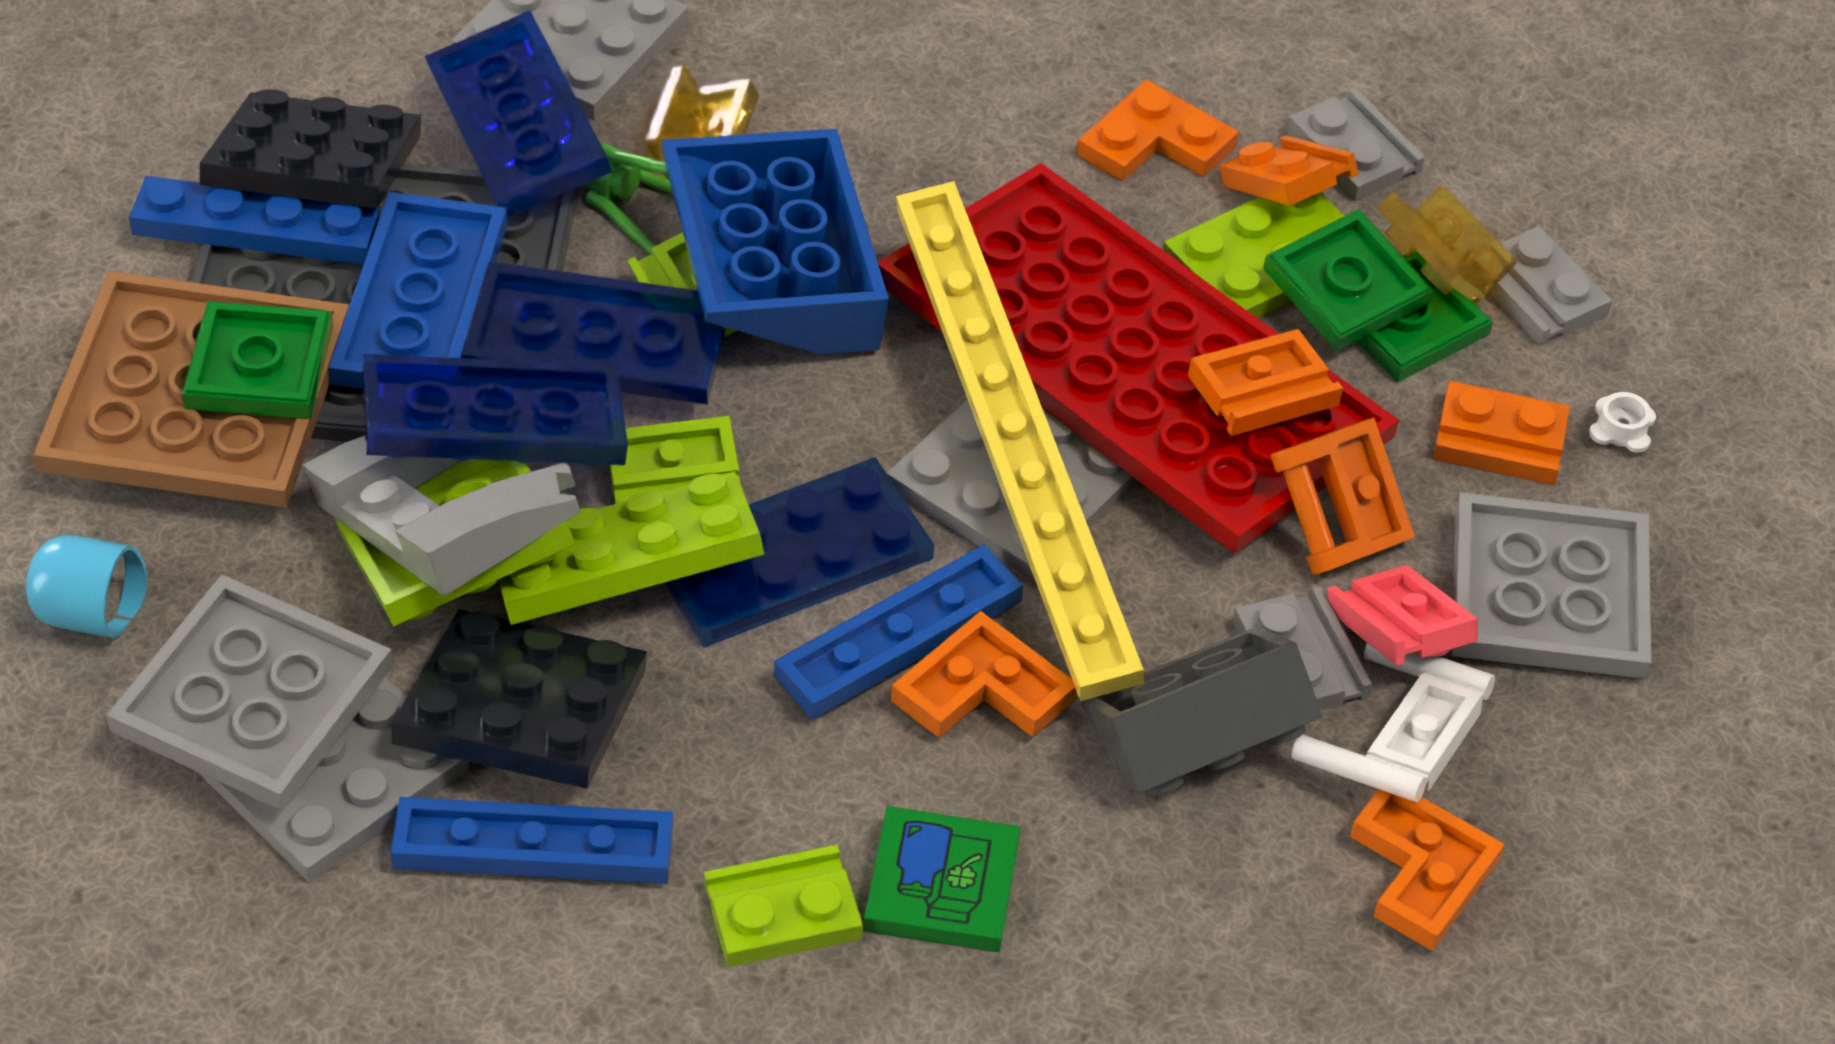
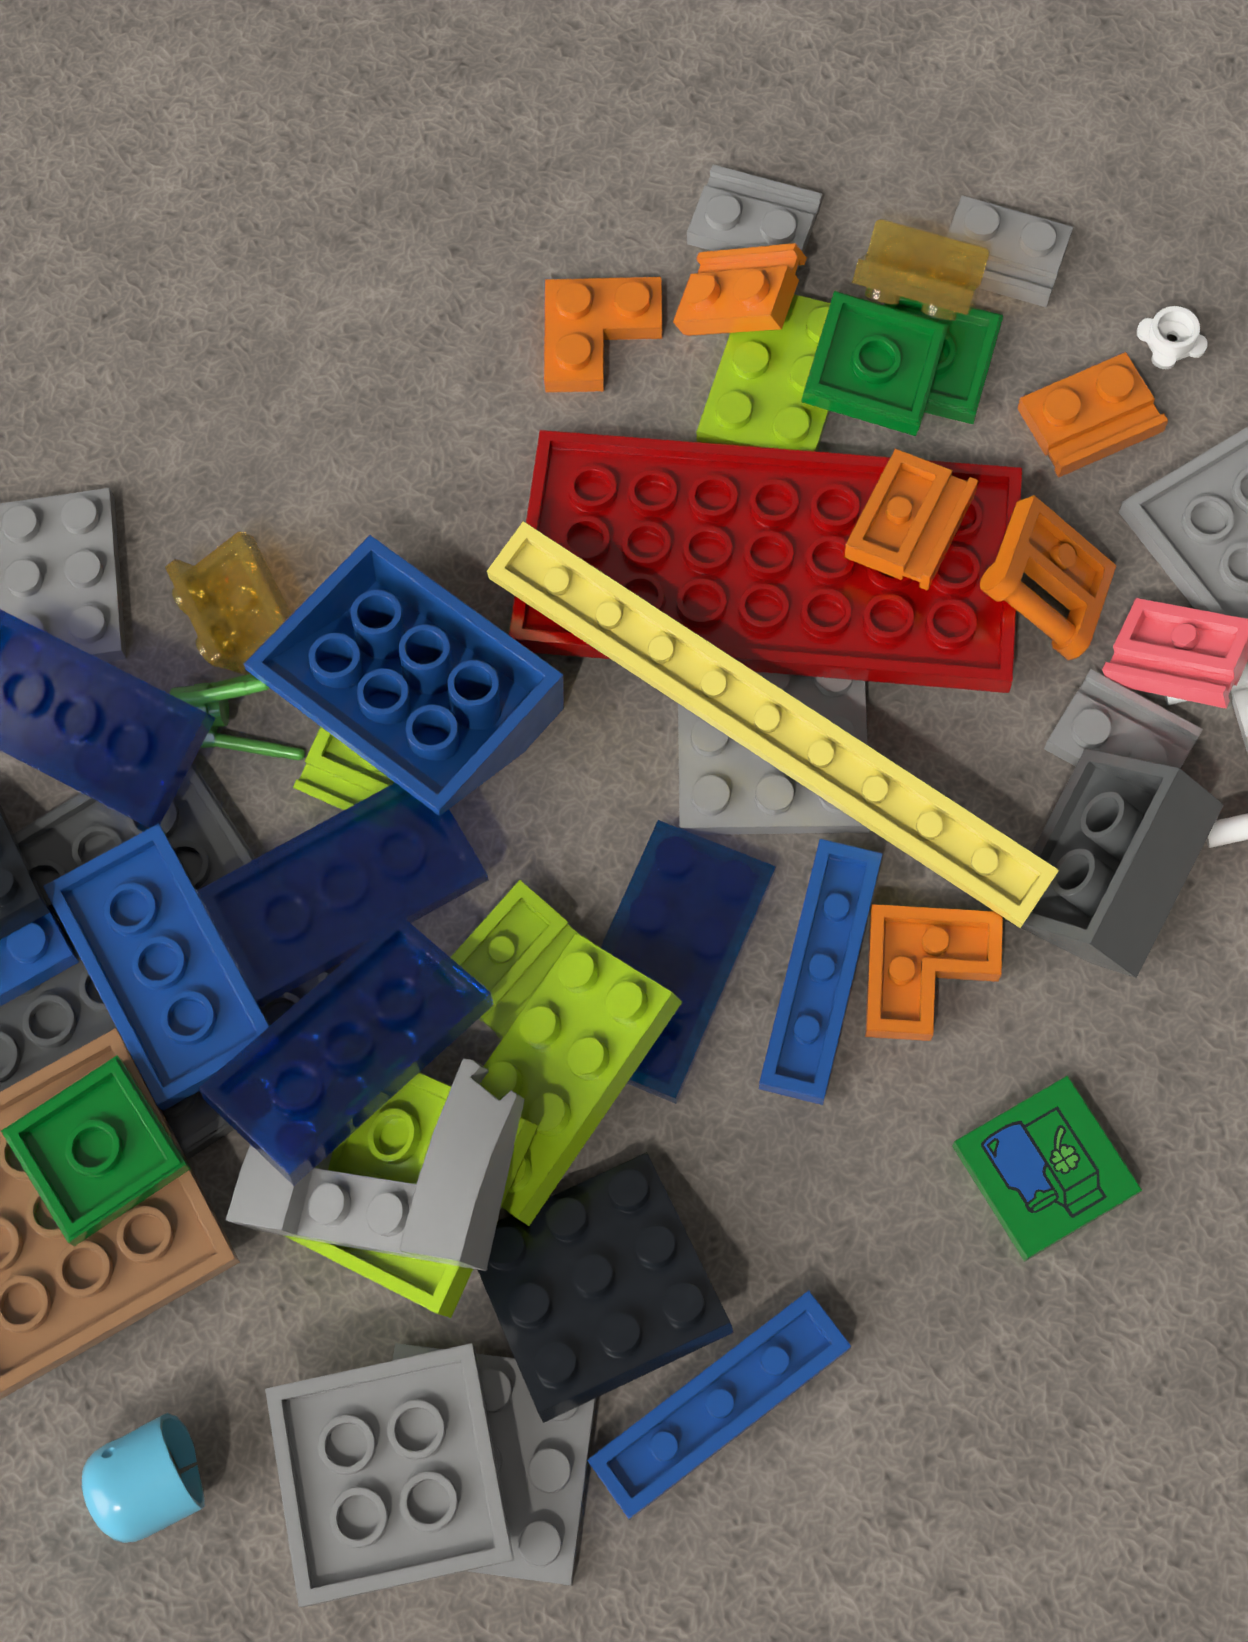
camera: 30 degrees left, 20 degrees up
lime plate [704,844,863,967] -> none

